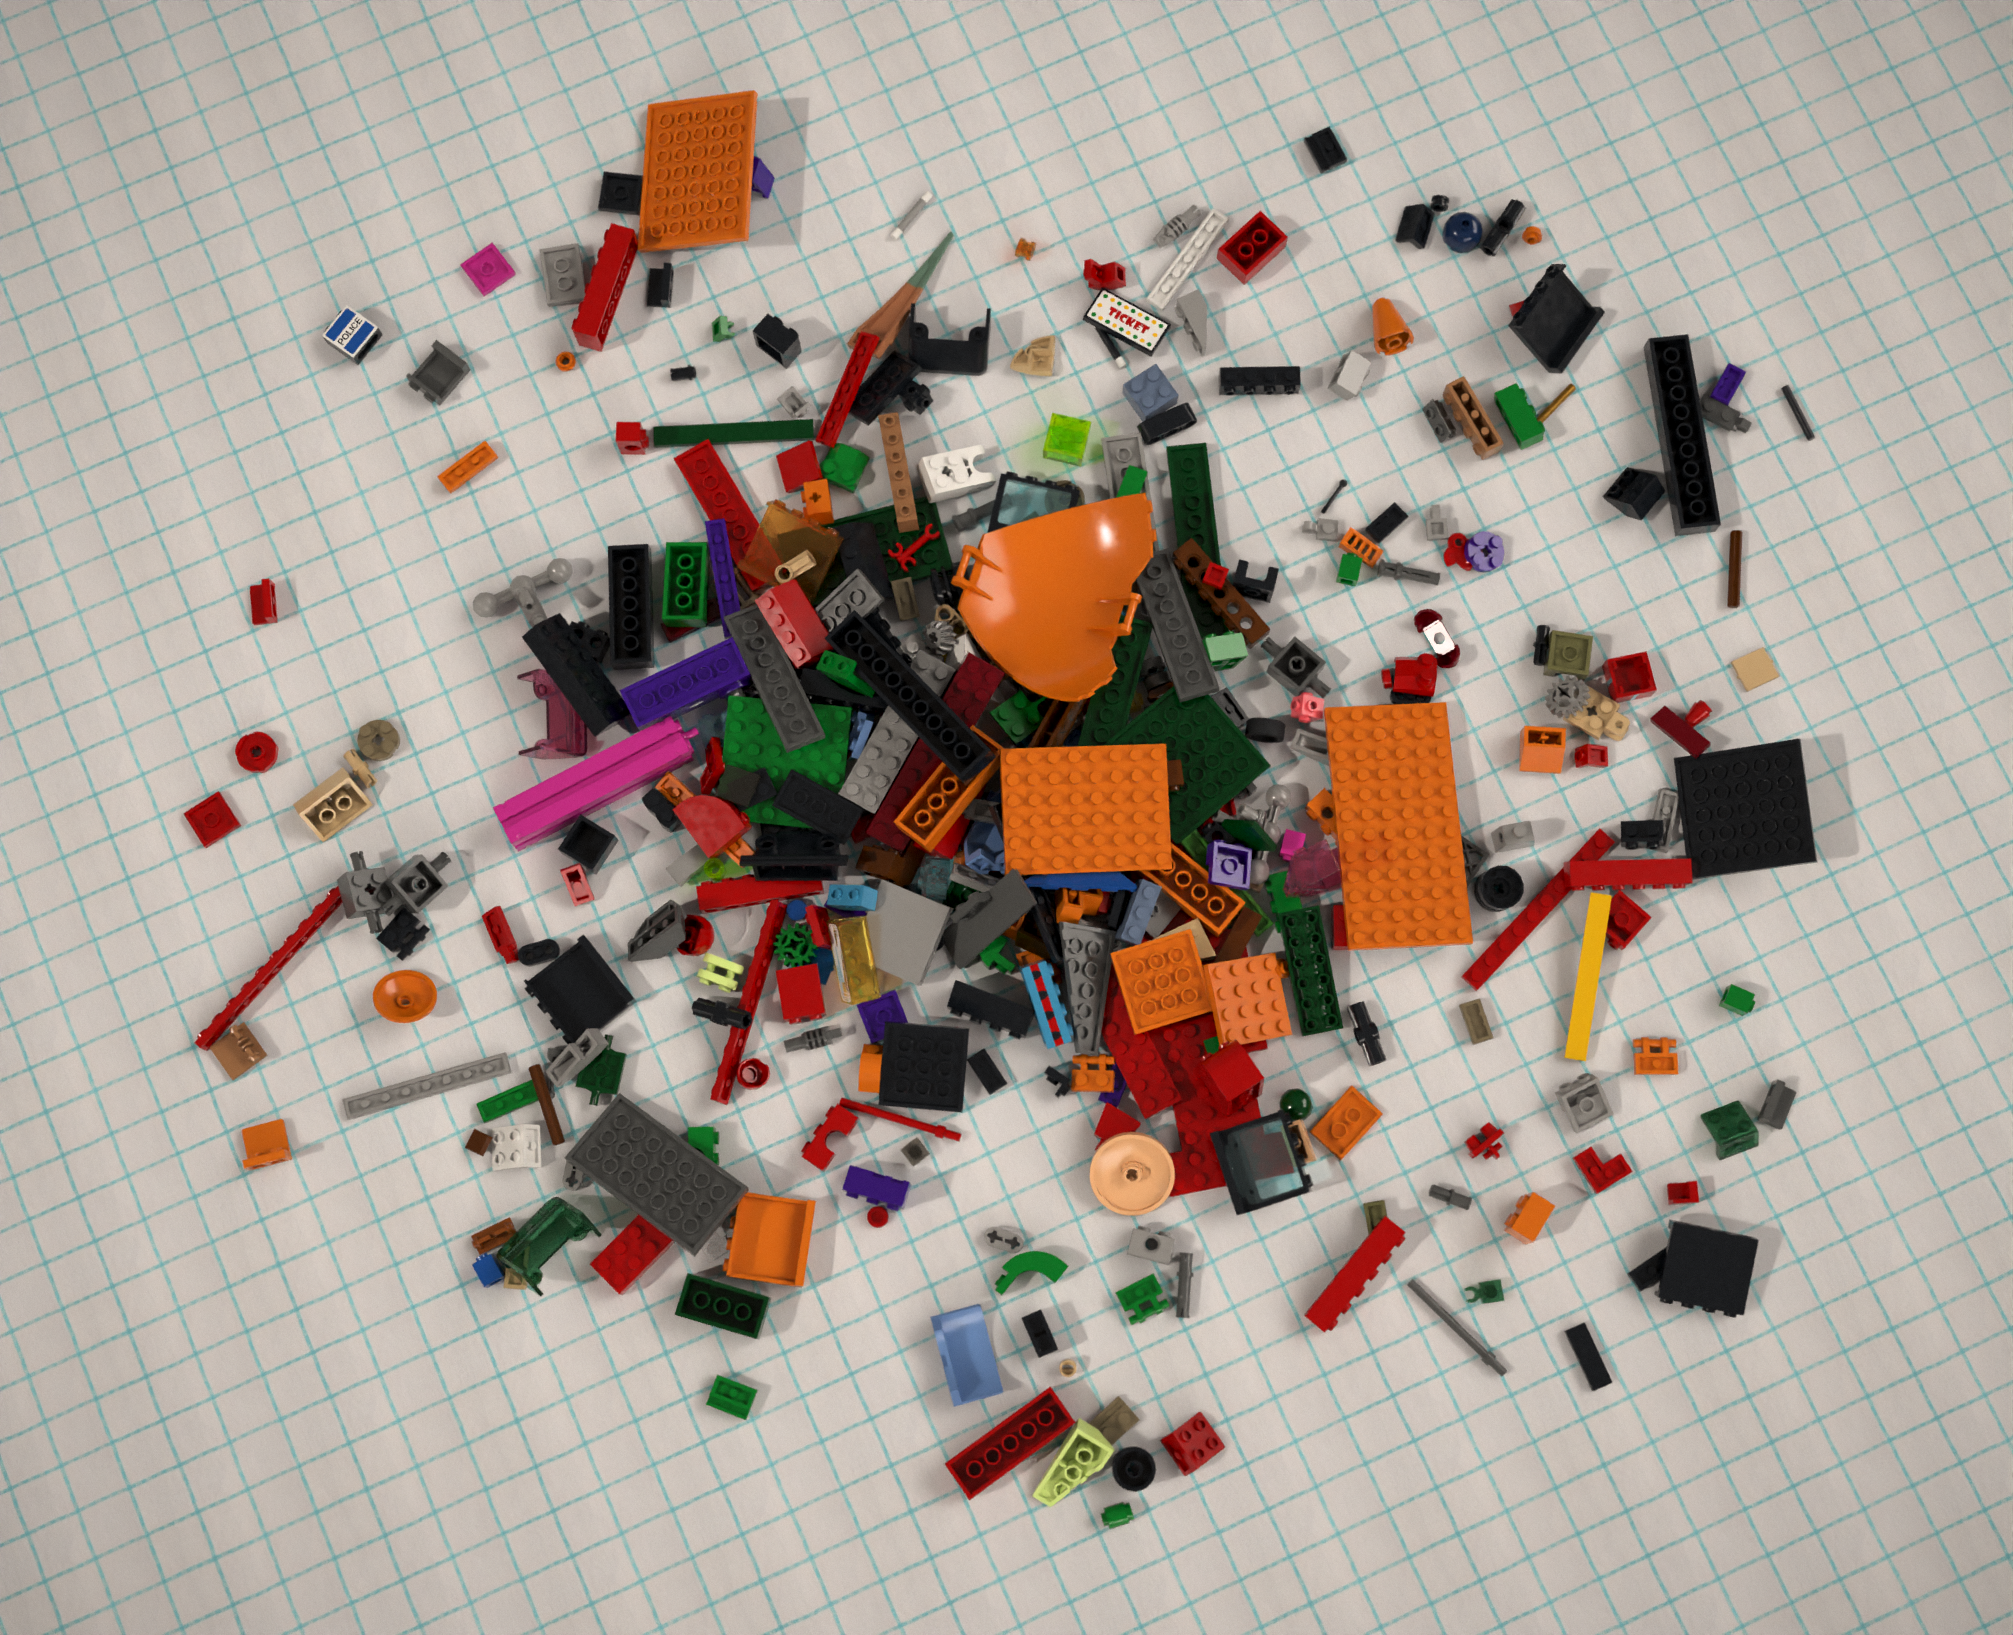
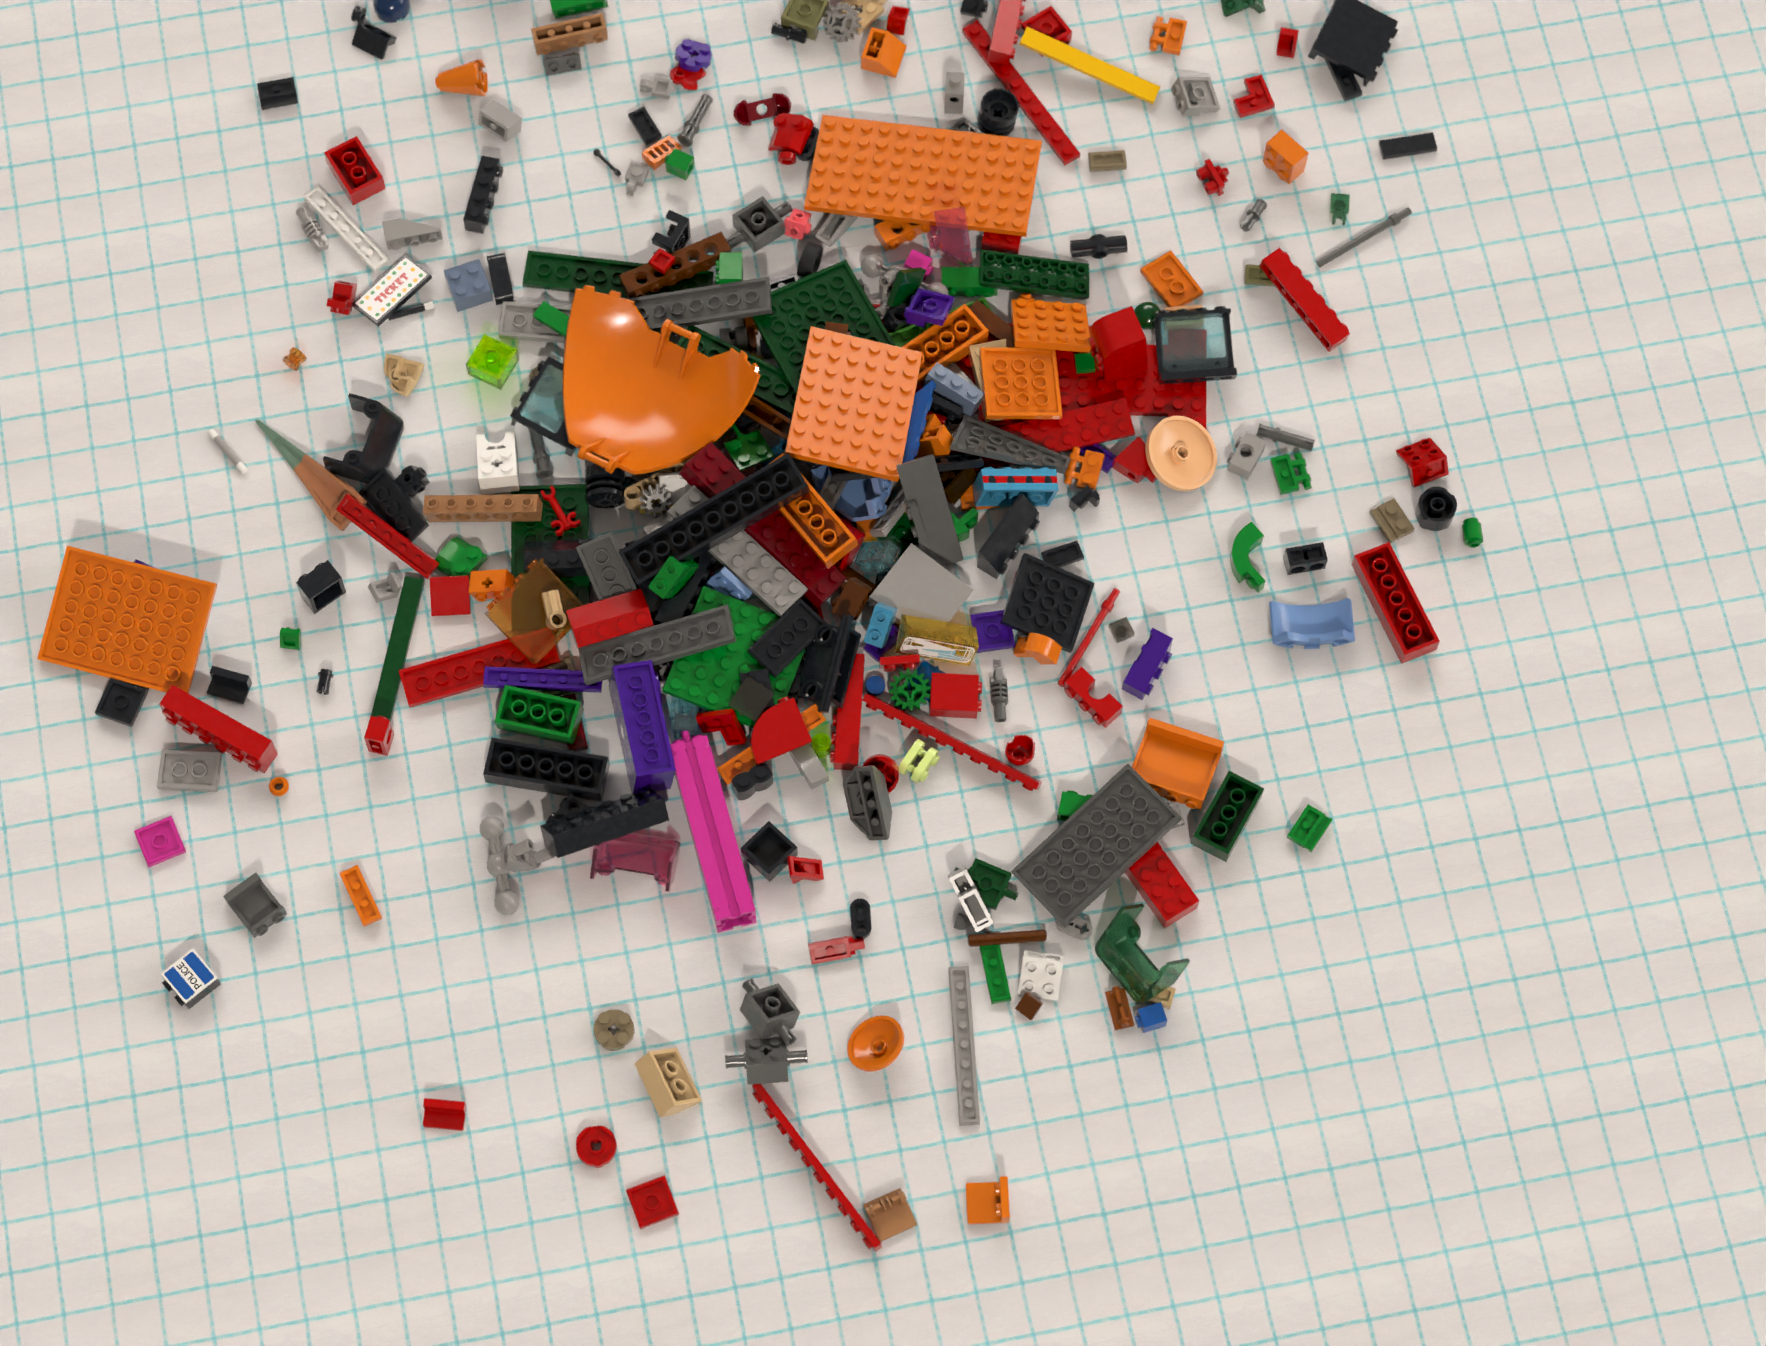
camera: 80 degrees left, 10 degrees down
tan pin [343,749,378,788] -> none
black plate [376,907,430,961] -> none
black panel [524,934,637,1044] -> none
black piece [692,998,753,1030] -> none
red tile [867,1206,889,1228] -> none
dark tan plate [891,577,920,621] -> none
light grey beam [984,1227,1023,1253] -> none
yellowish green wedge [1032,1418,1114,1507] -> none
tan hinge [1059,1359,1077,1377] -> none

